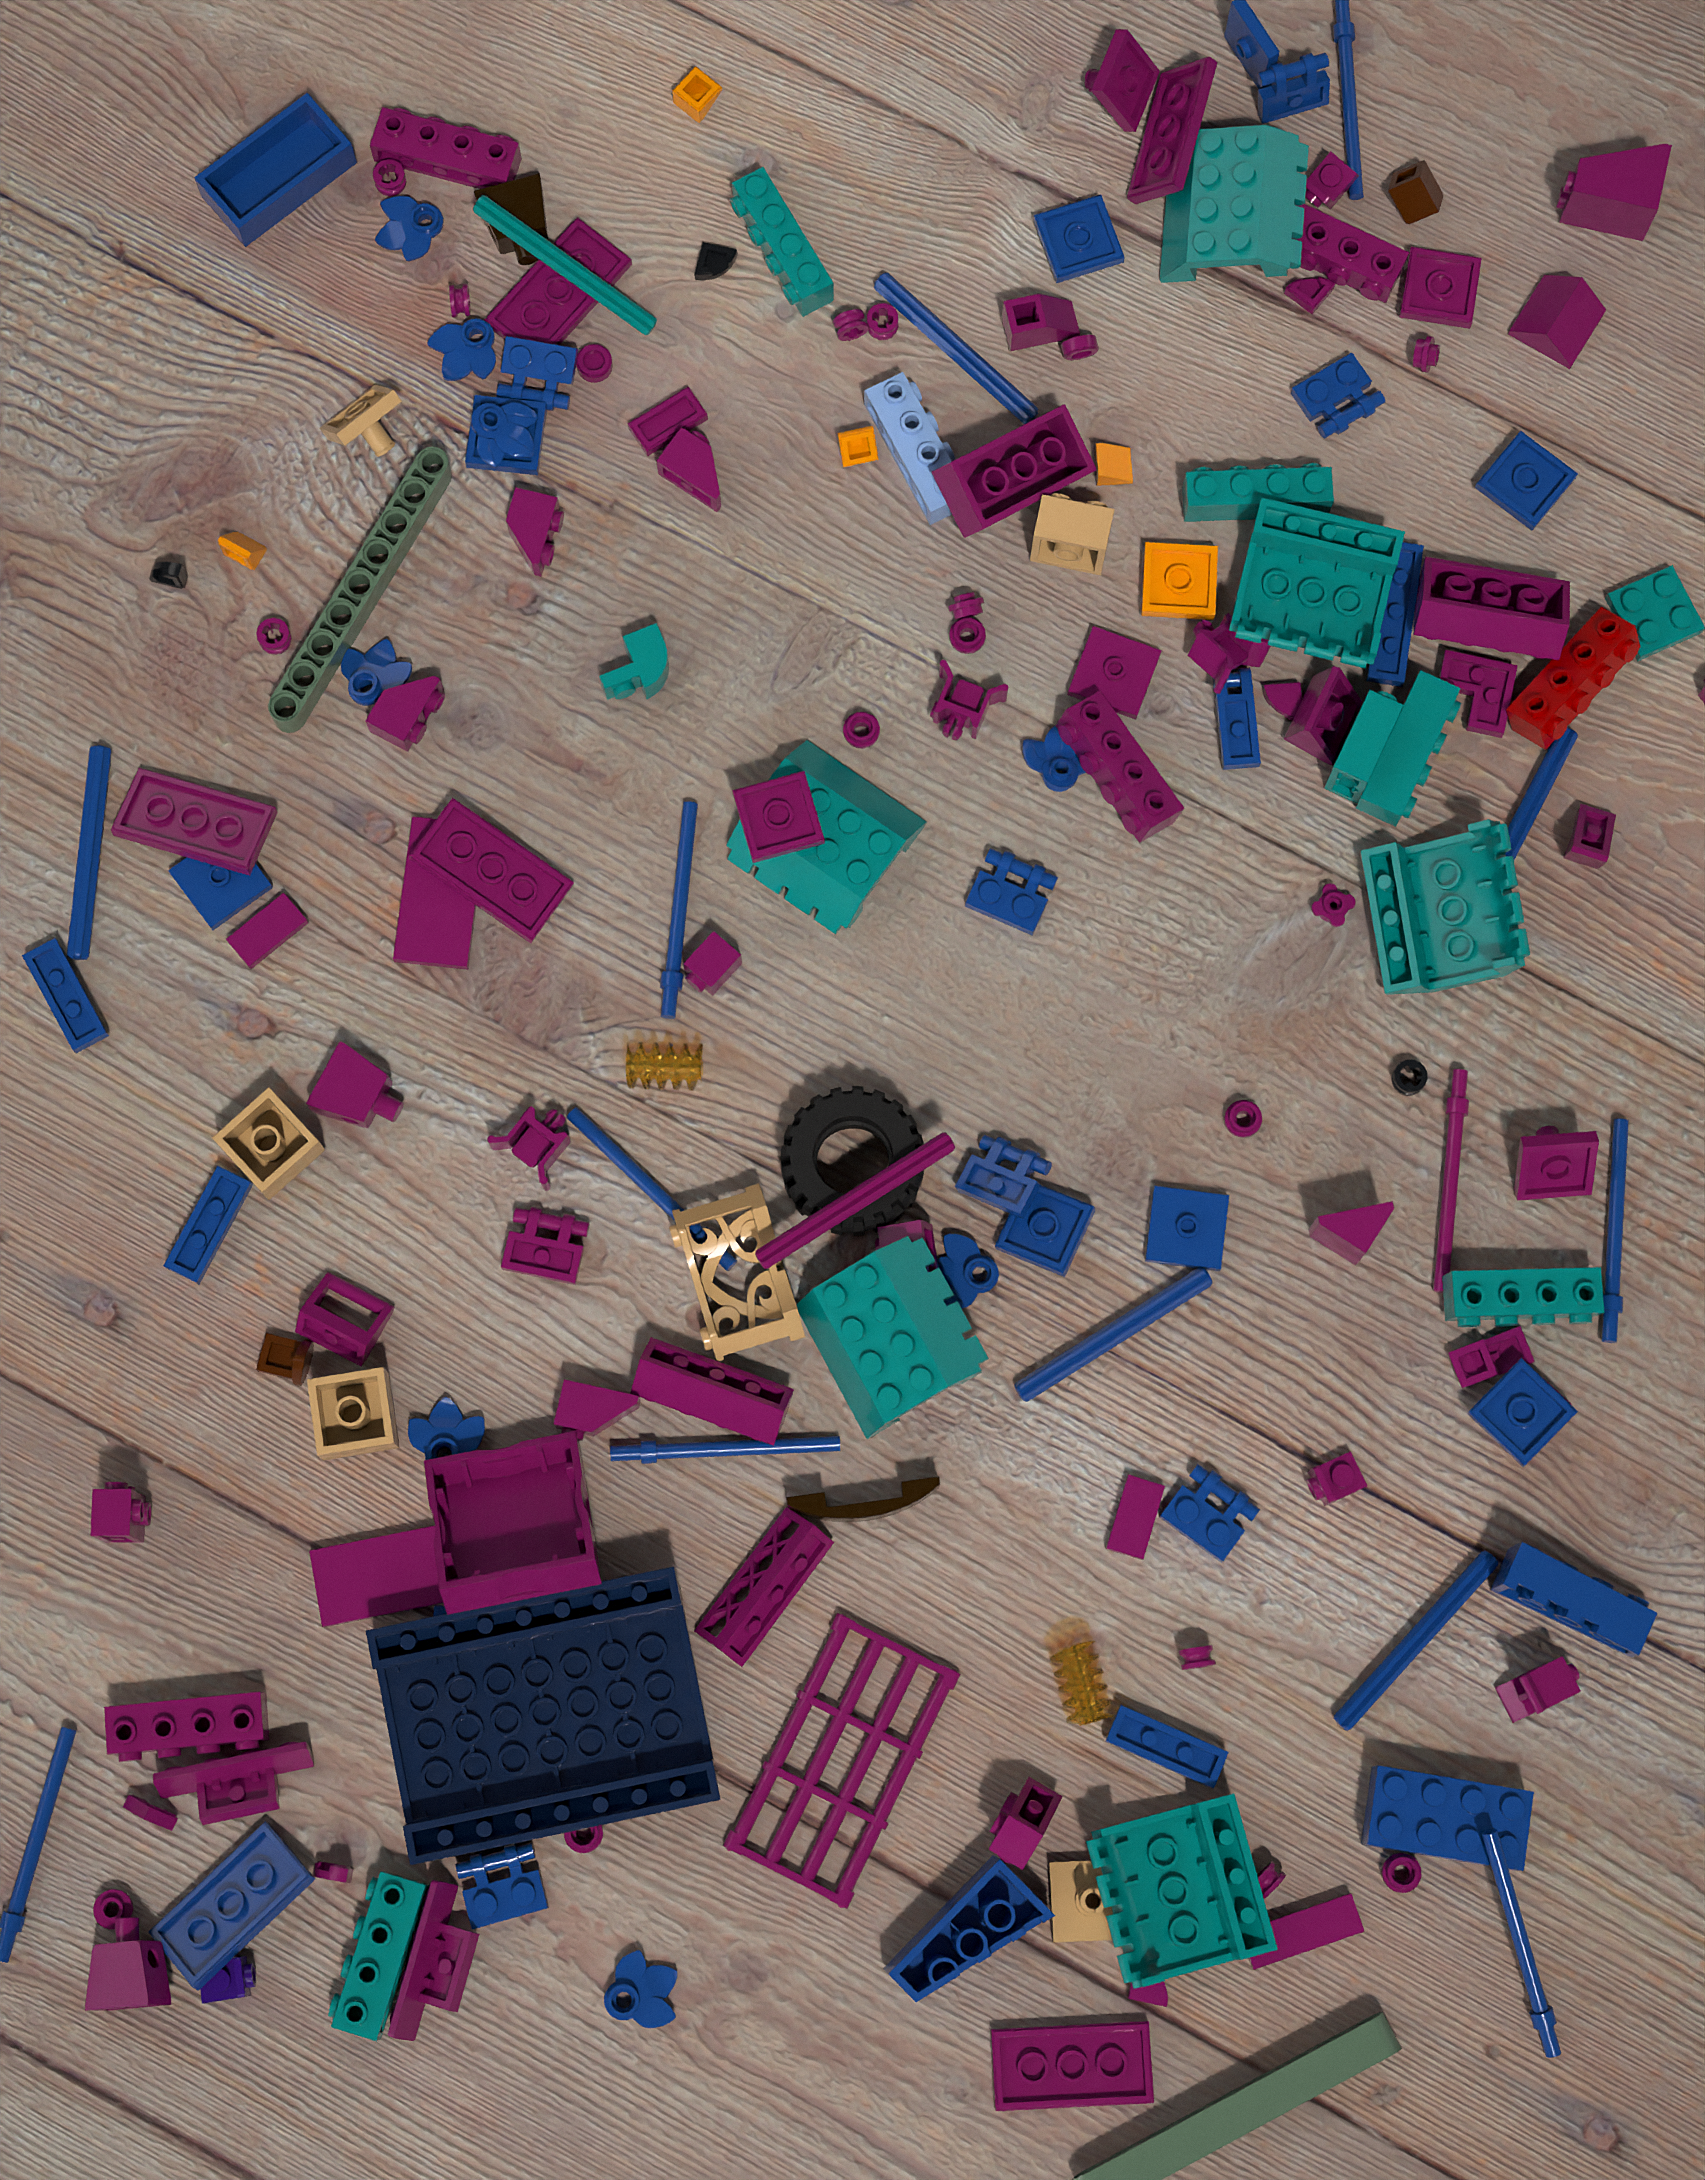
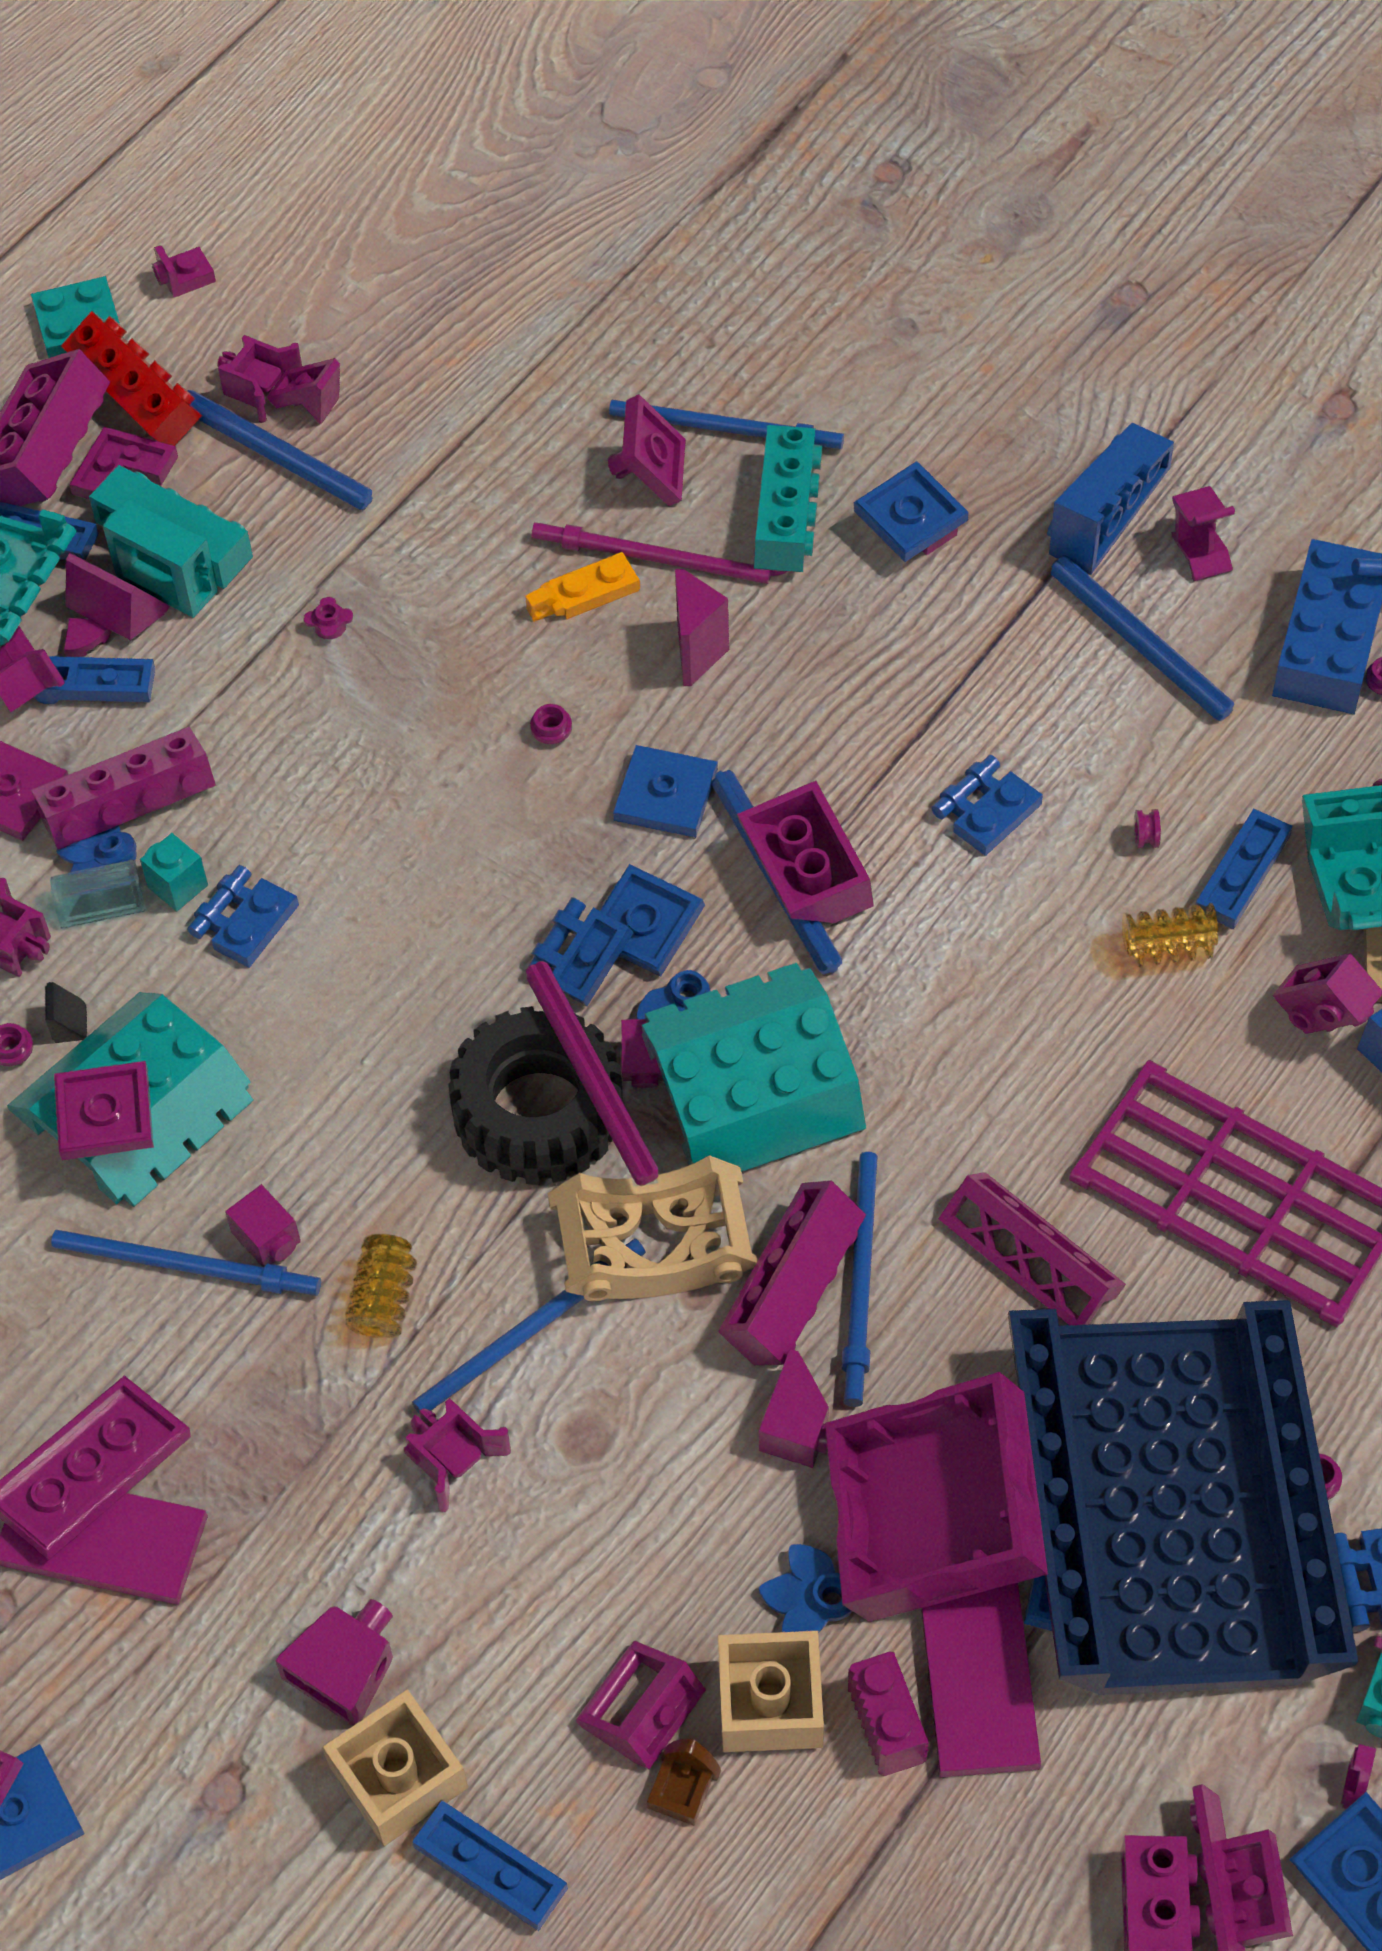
camera: 80 degrees left, 20 degrees down
magenta tile [226,893,308,969] -> none
magenta plate [501,1207,590,1285] -> none
dark brown slope [786,1476,940,1522] -> none
magenta tile [1106,1474,1165,1560] -> none
magenta bracket [1306,1451,1367,1506] -> none
teal slope [1361,819,1531,995] -> none
black bush [1391,1060,1428,1096] -> none
magenta slope [1448,1326,1535,1389] -> none
none -> black slope [45,982,87,1043]
none -> clear light blue slope [50,860,146,929]
none -> teal brick [140,833,208,912]
none -> magenta piece [217,335,302,423]
none -> light orange hinge [525,552,640,622]
none -> magenta slope [737,781,874,923]
none -> magenta brick [848,1652,929,1776]

